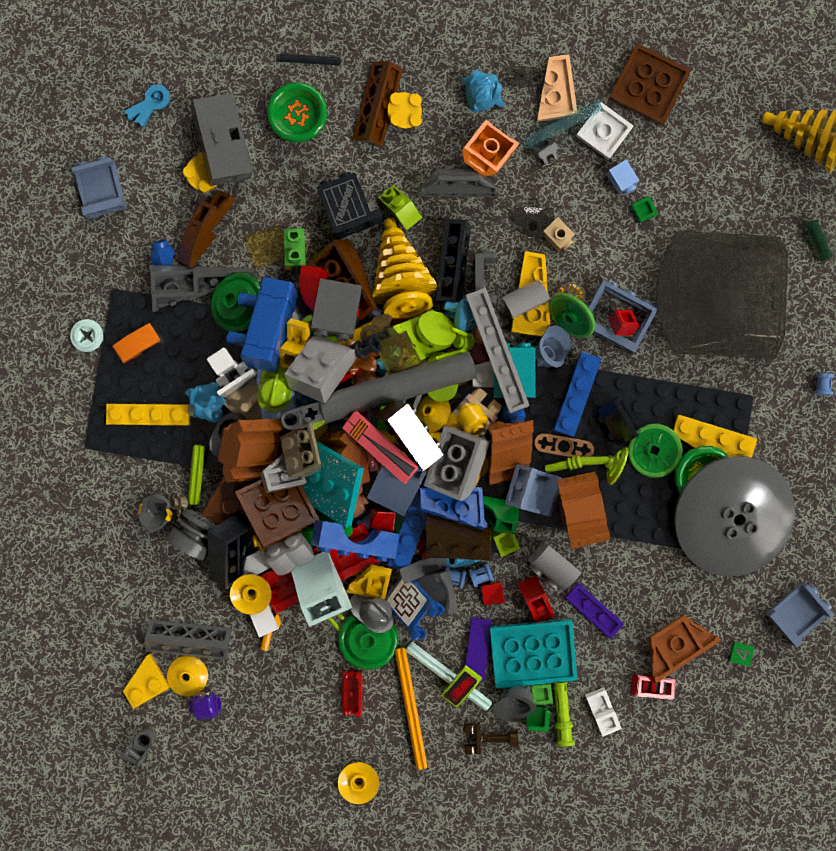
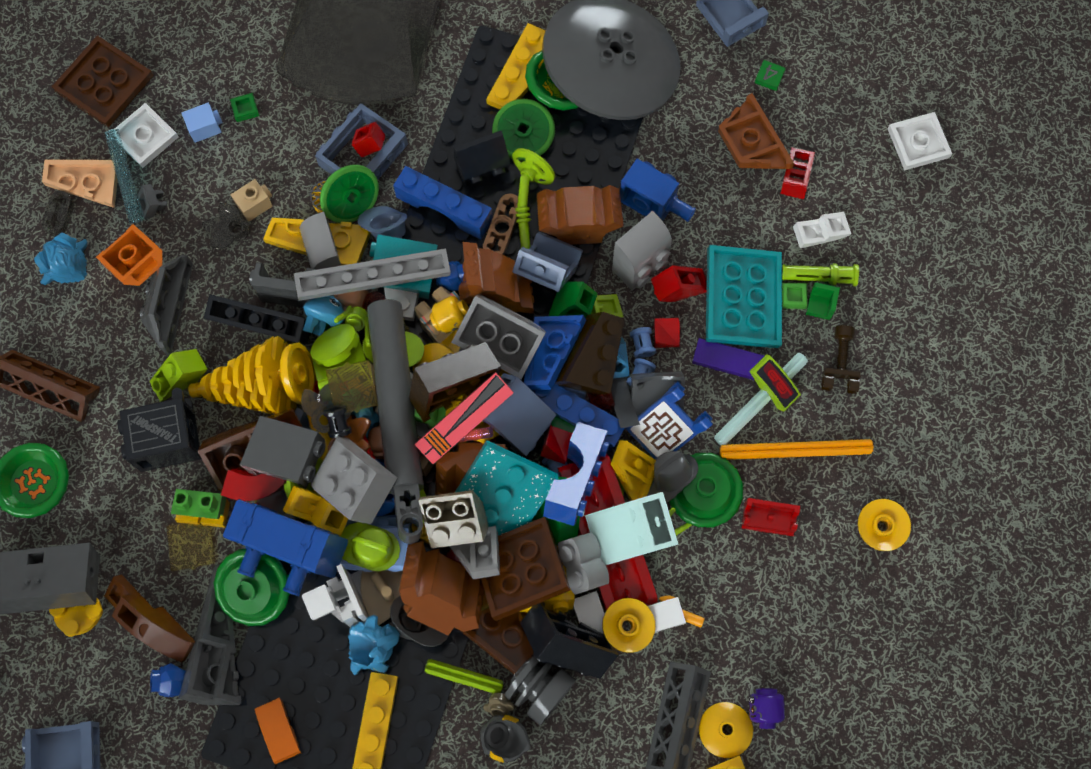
camera: 80 degrees left, 15 degrees down
yellow piece [387,92,422,129] -> none
dark grey piece [493,685,536,722] -> none
dark purple tile [564,582,624,639] -> none
none -> blue brick [620,159,696,222]
none -> white plate [888,112,952,171]

